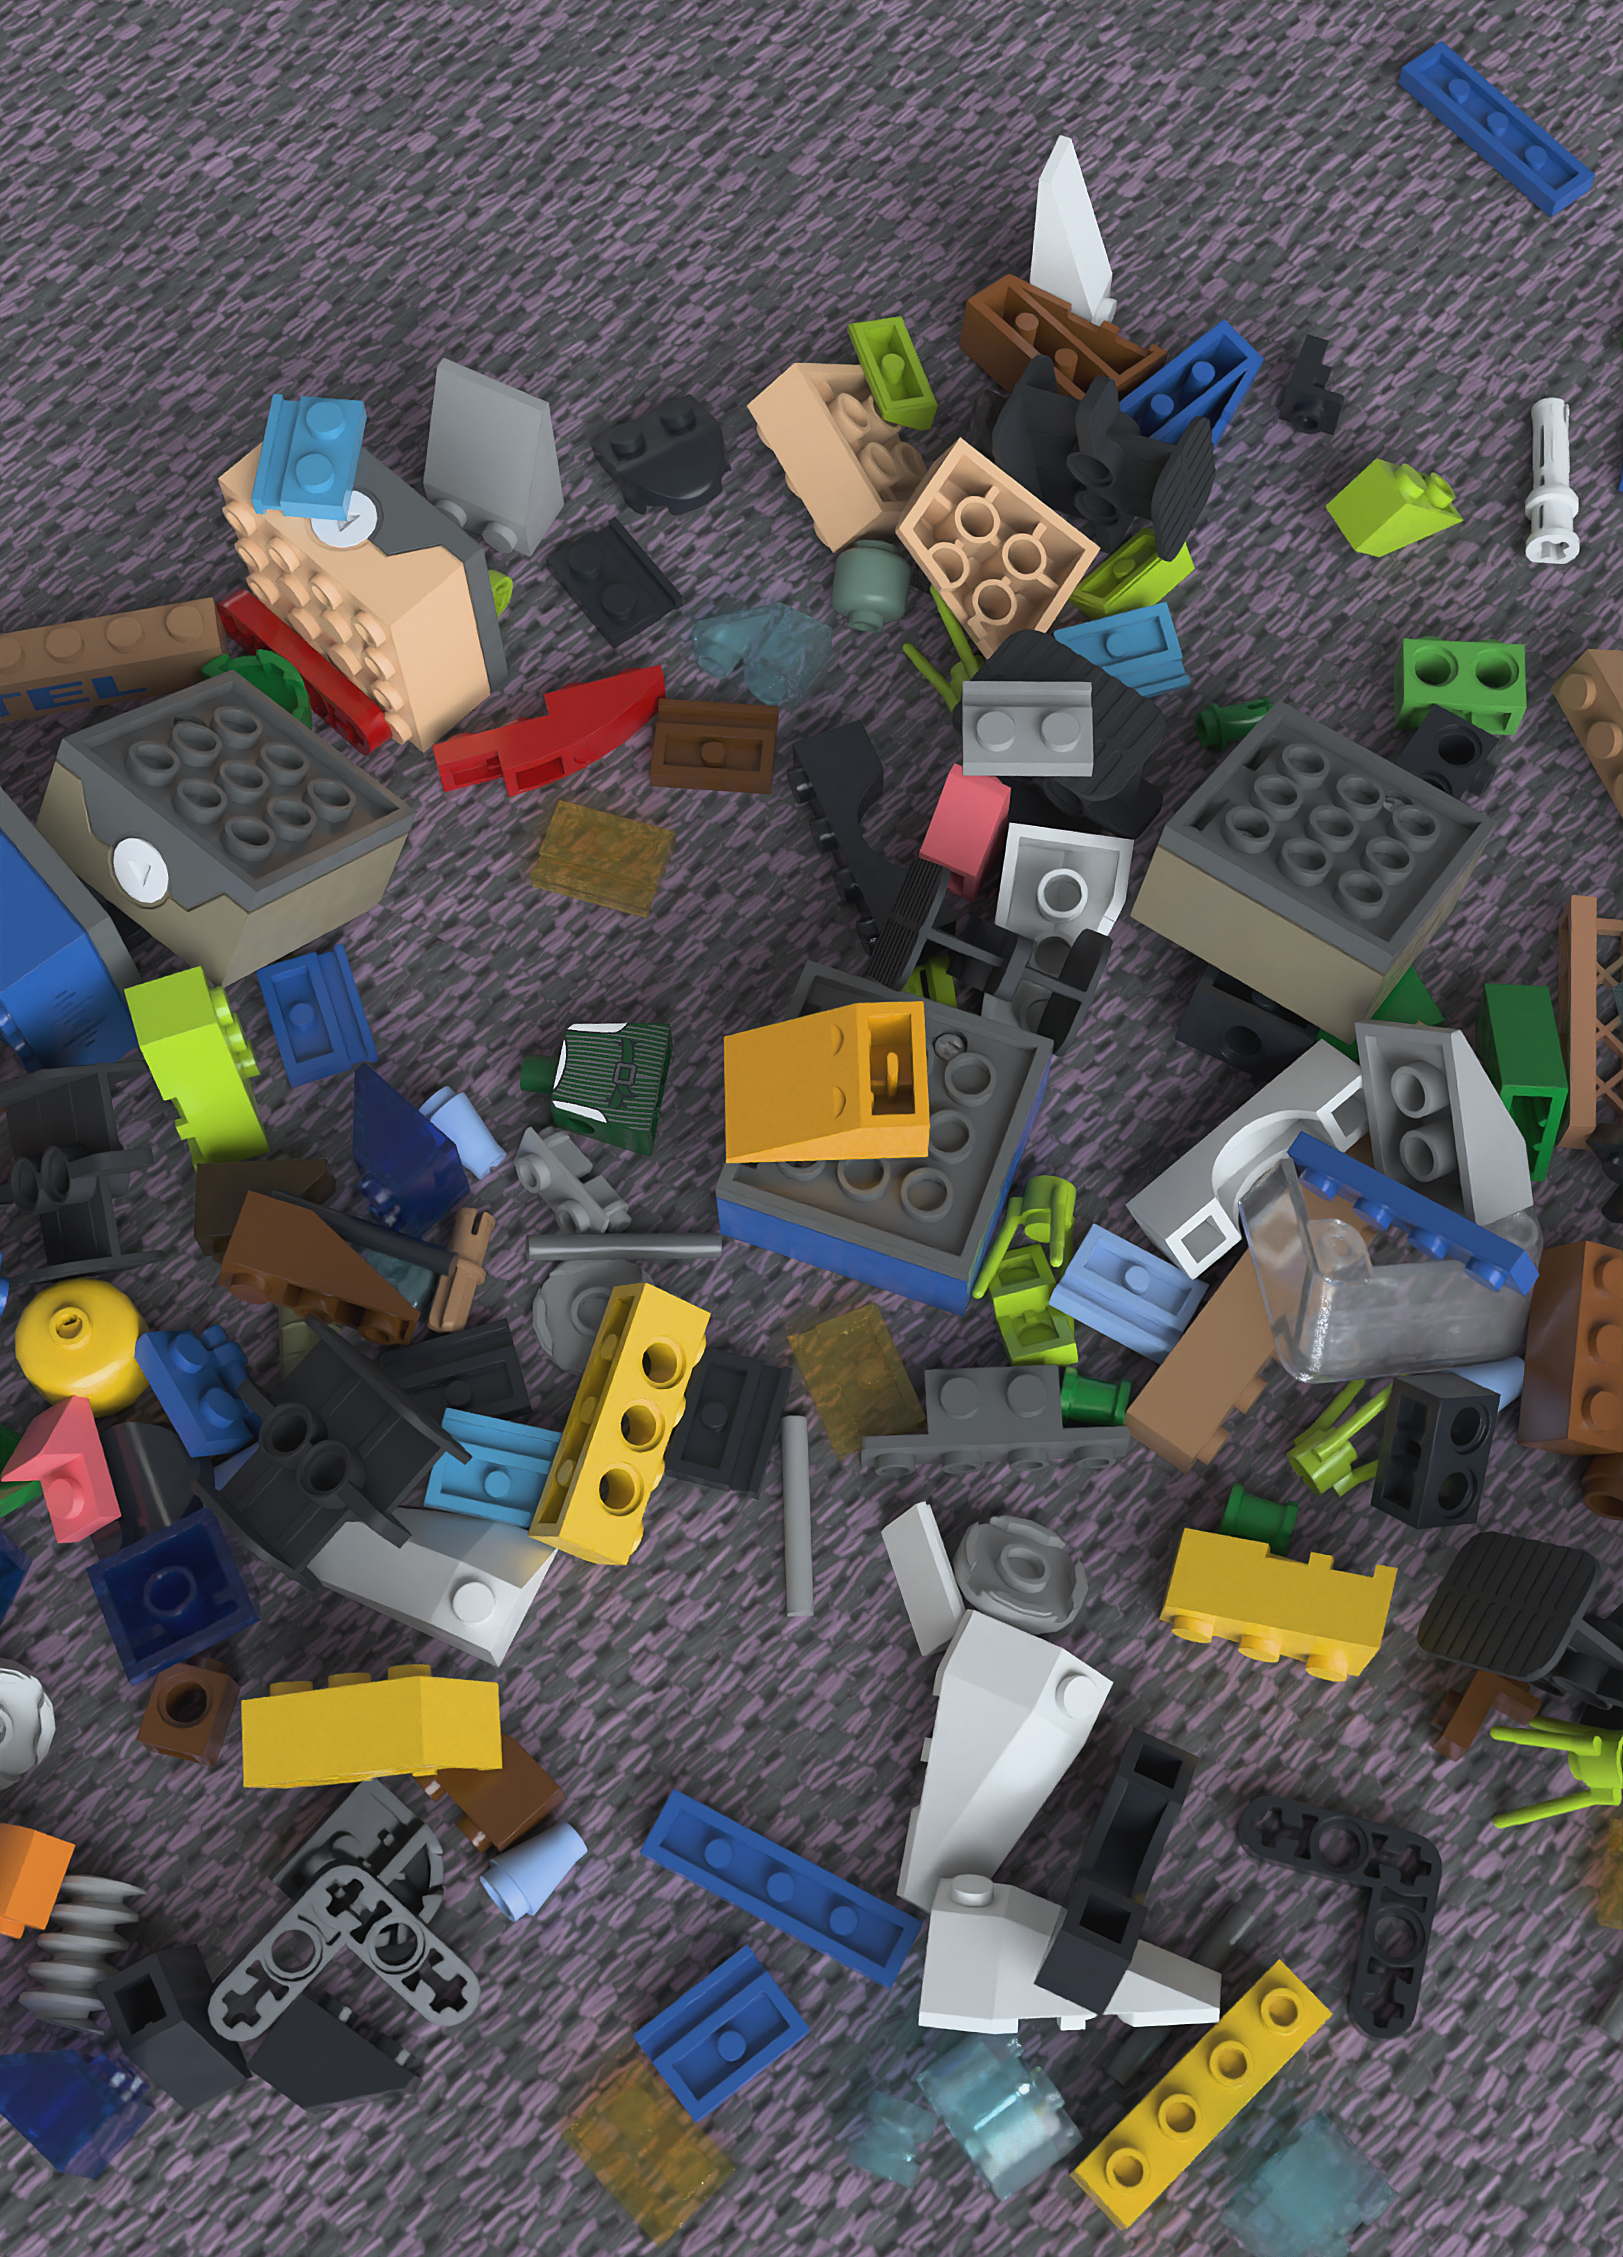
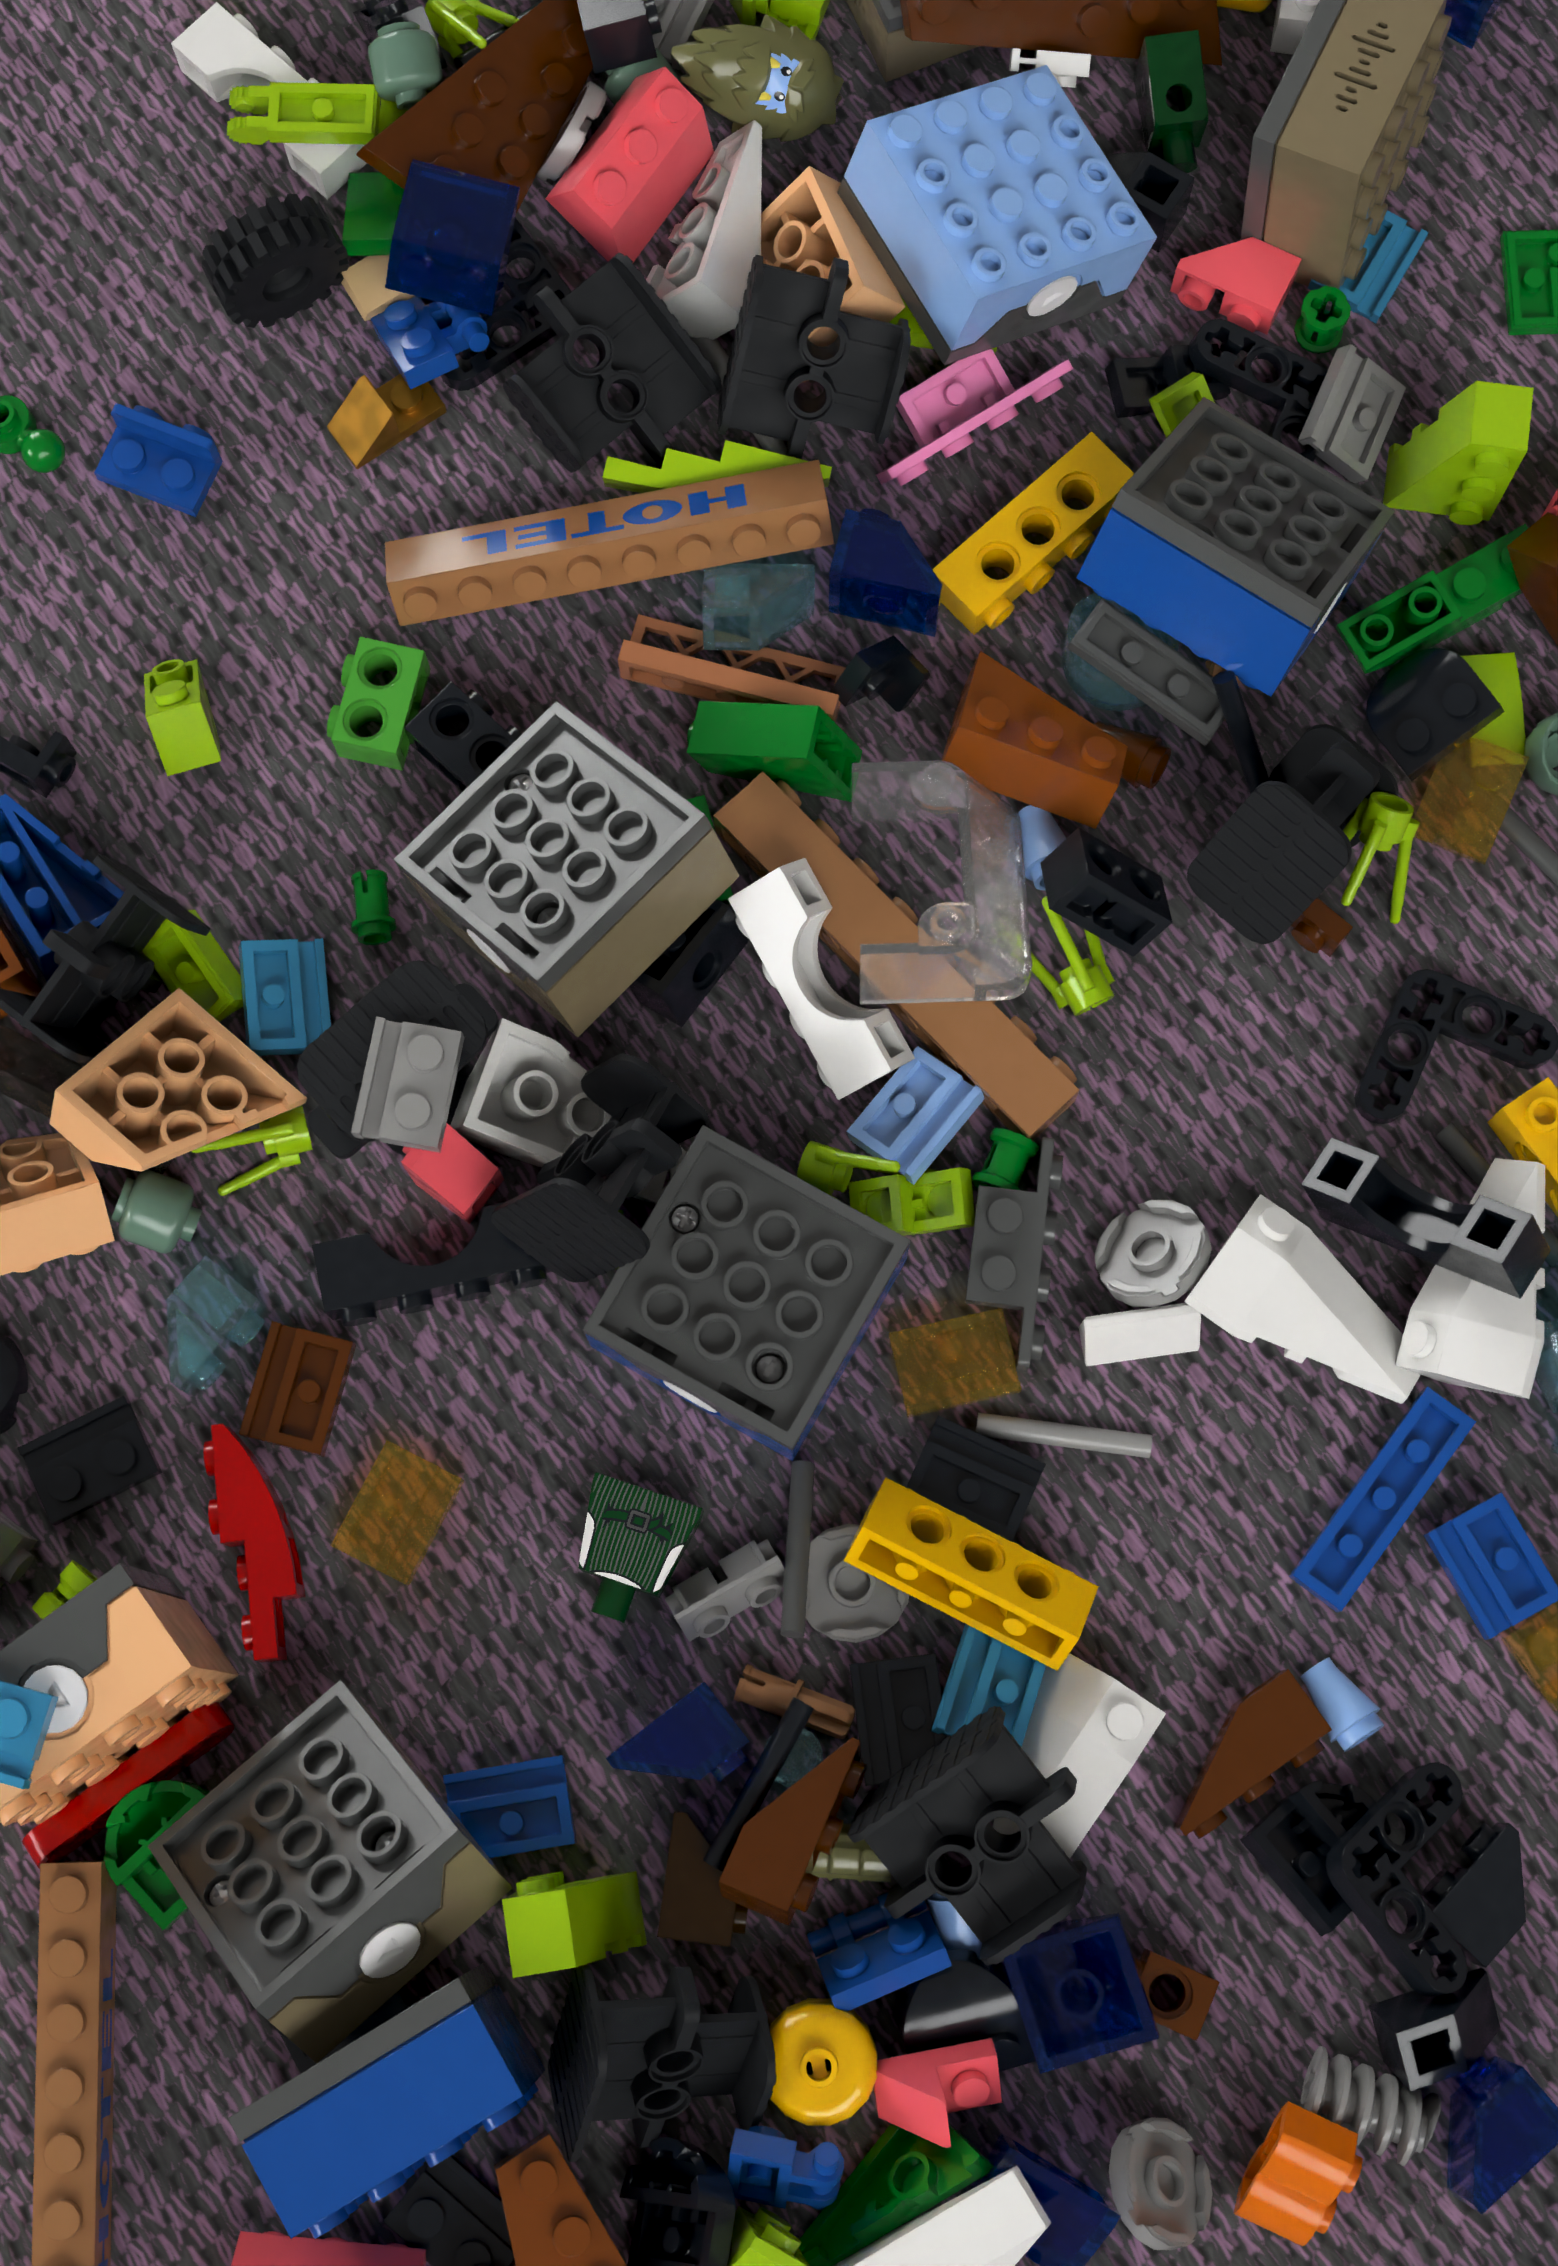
camera: 80 degrees left, 10 degrees up
yellow wedge [241,1664,502,1789] -> none
light blue cone [412,1086,507,1180] -> none
light orange slope [724,1001,930,1163] -> none
yellow wedge [1159,1528,1398,1682] -> none
green bush [1217,1482,1299,1557] -> none
blue plate [1287,1131,1540,1297] -> none
light grey slope [1354,1019,1533,1227] -> none
white pin [1525,398,1579,564] -> none

